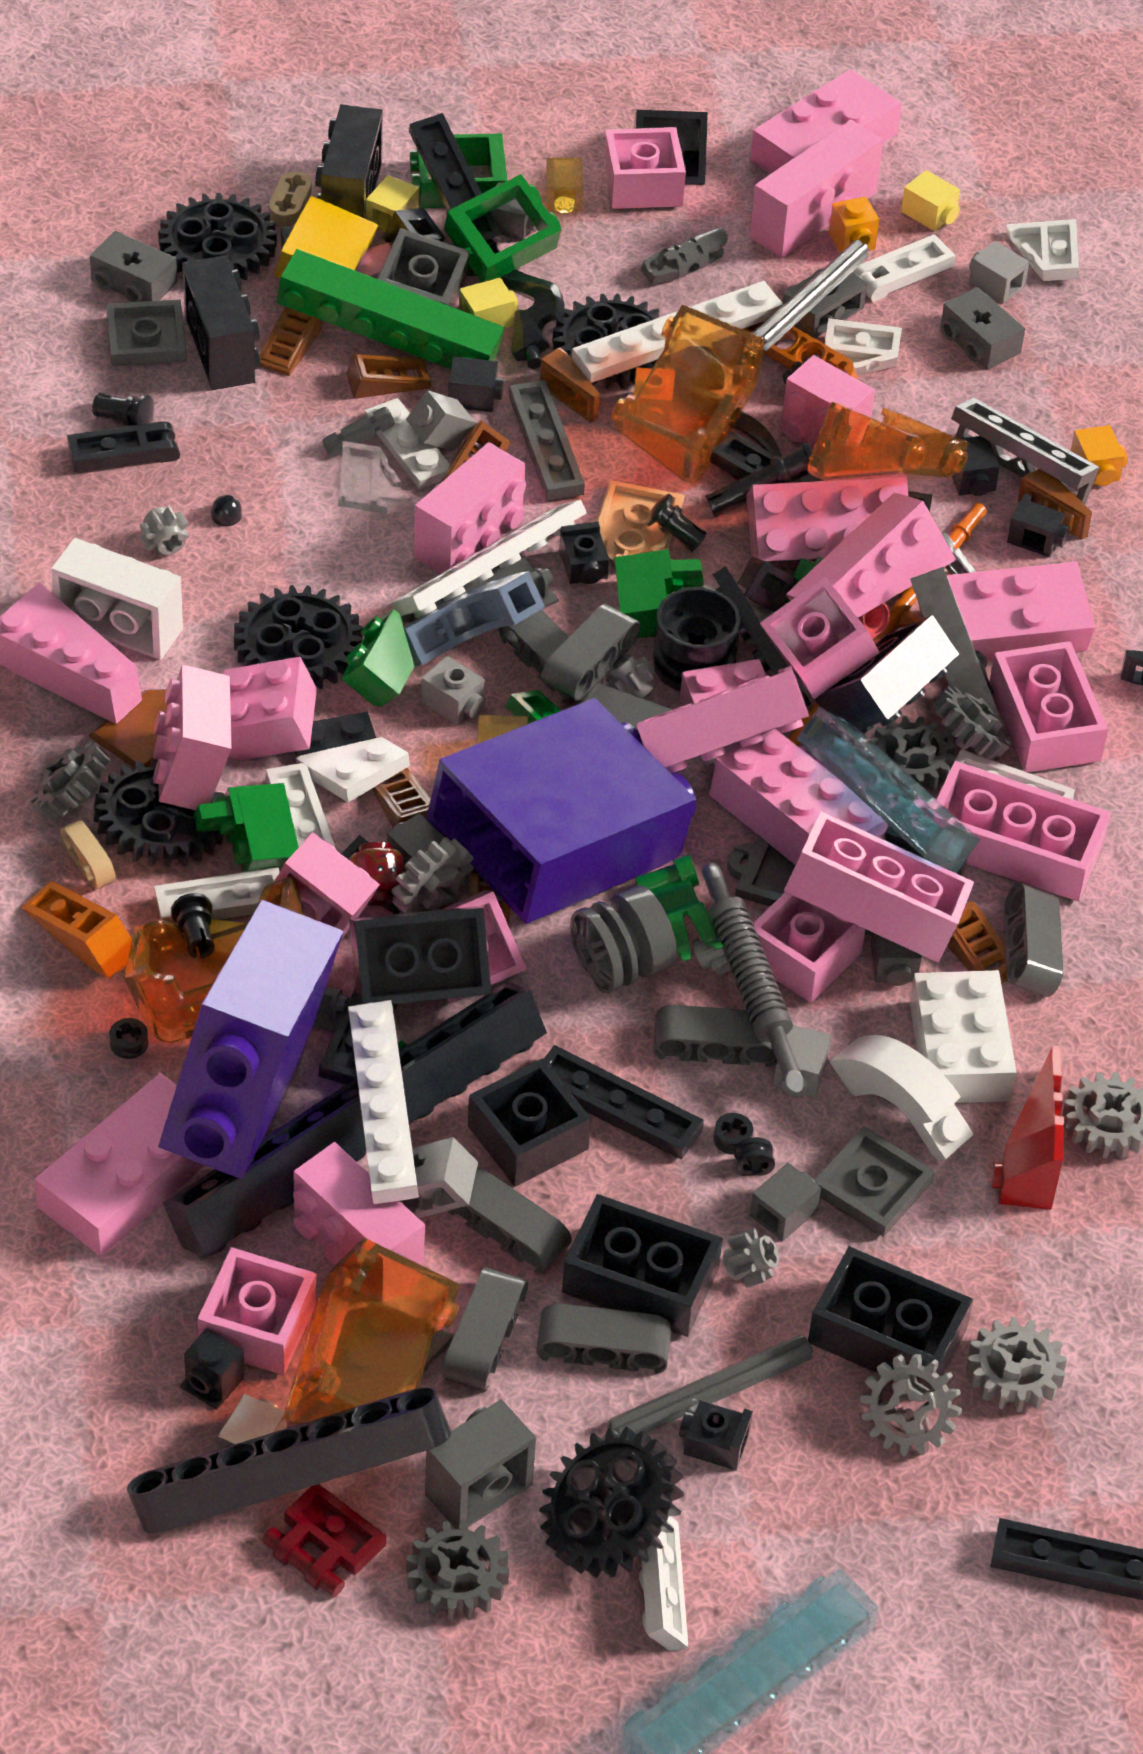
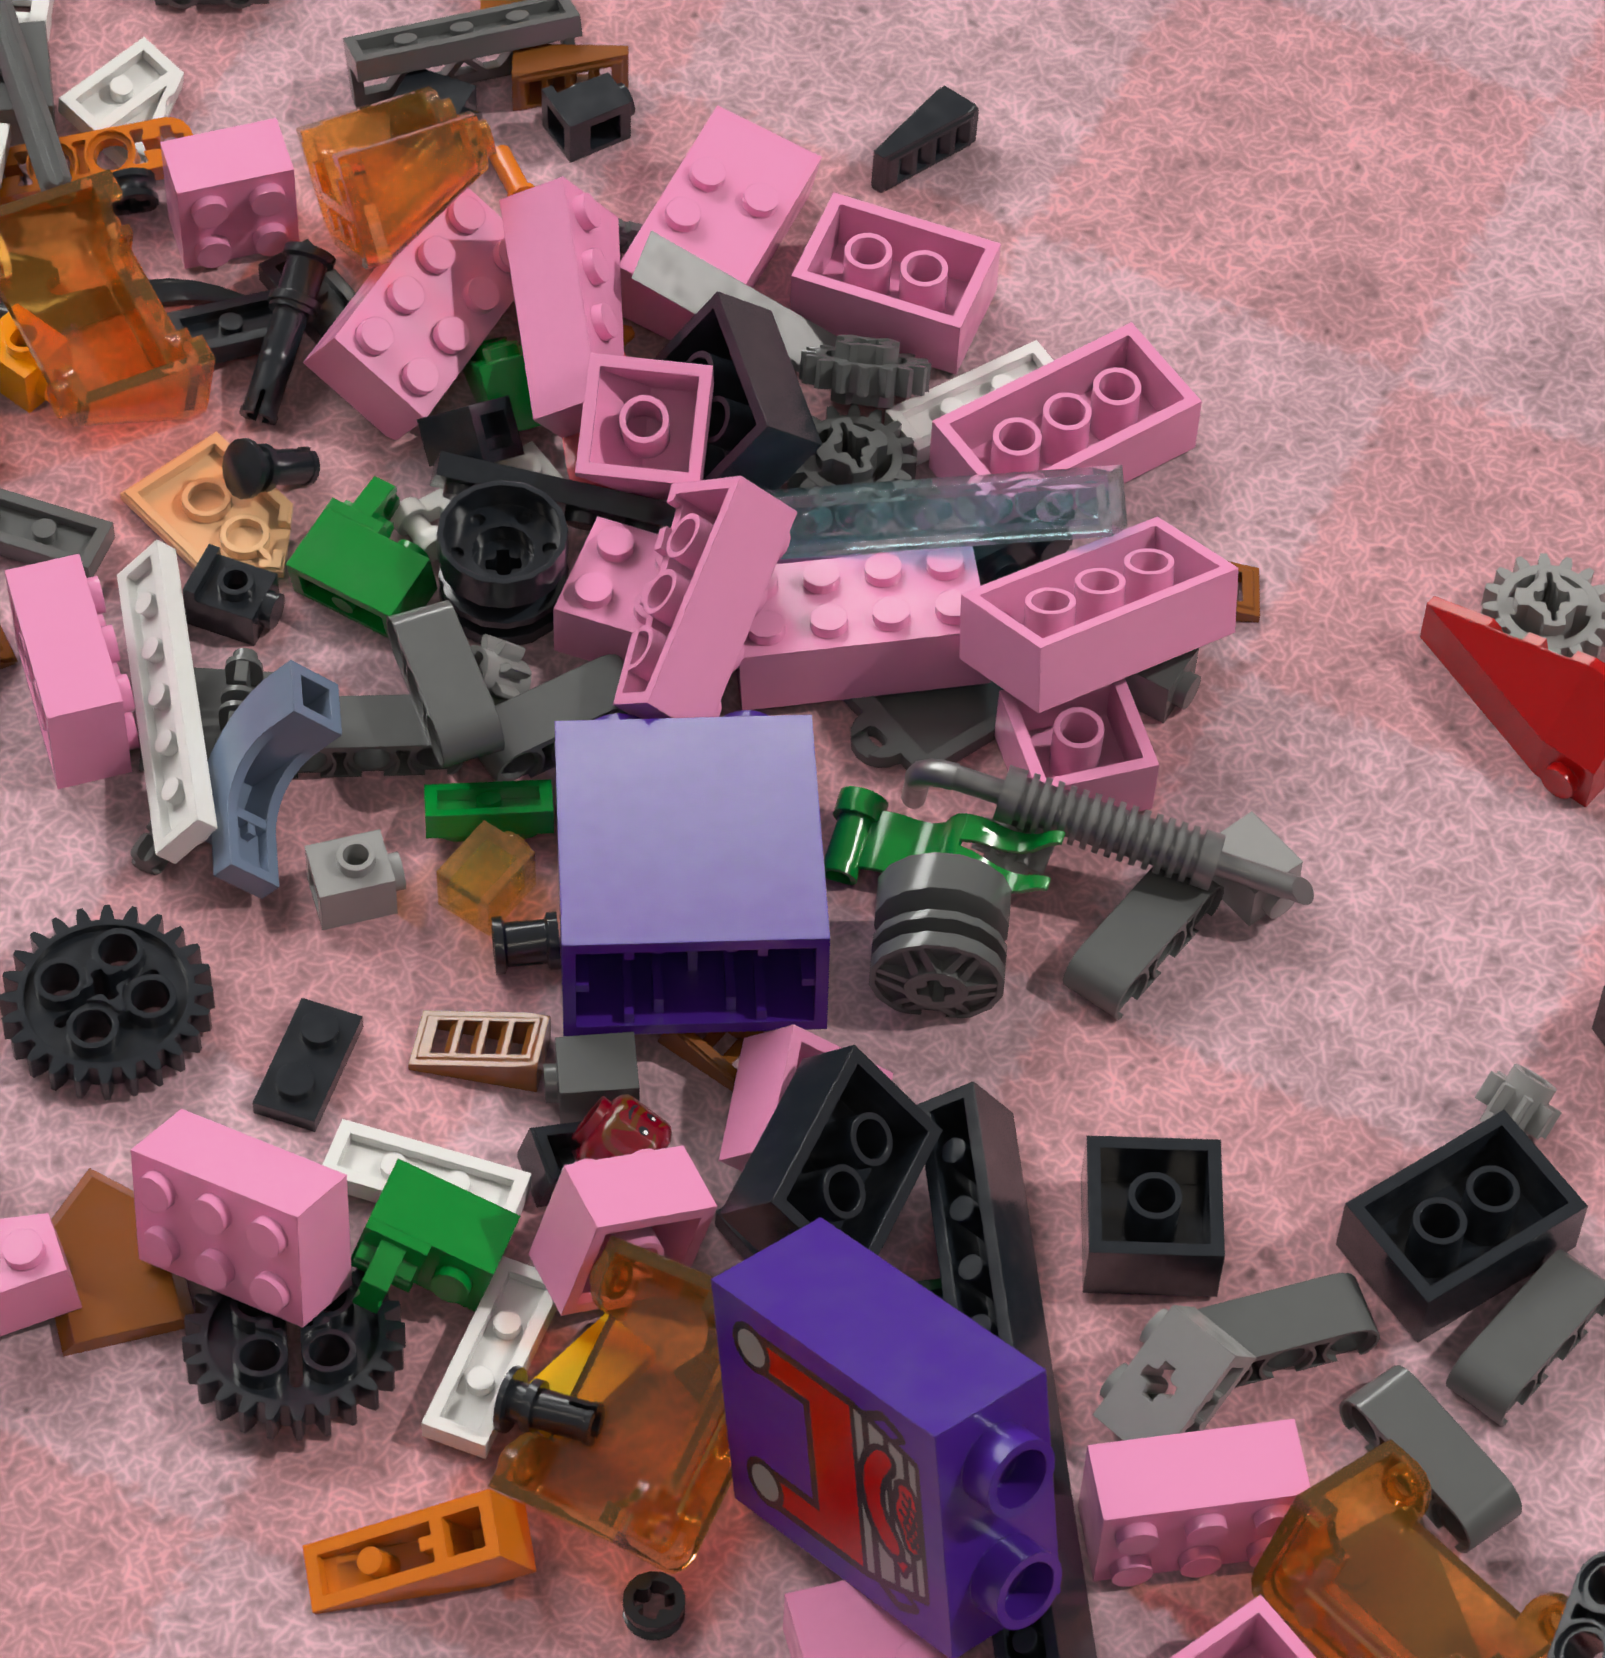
camera: 55 degrees left, 5 degrees up
dark grey gear [31,741,110,821] -> none
tan beam [60,820,116,890] -> none
bright pink brick [224,657,317,760] -> none
white wing [296,737,410,802] -> none
slope [341,609,415,707] -> none
white plate [348,1000,419,1204] -> none
light grey gear [391,837,474,914] -> none
black plate [544,1045,704,1160] -> none
black bush [713,1113,754,1155] -> none
black bush [734,1137,775,1176] -> none
dark grey brick [750,1162,821,1242] -> none
dark grey plate [815,1126,935,1237] -> none
white arch [830,1035,974,1160] -> none
white brick [909,970,1017,1103] -> none
dark grey beam [1004,883,1063,997] -> none

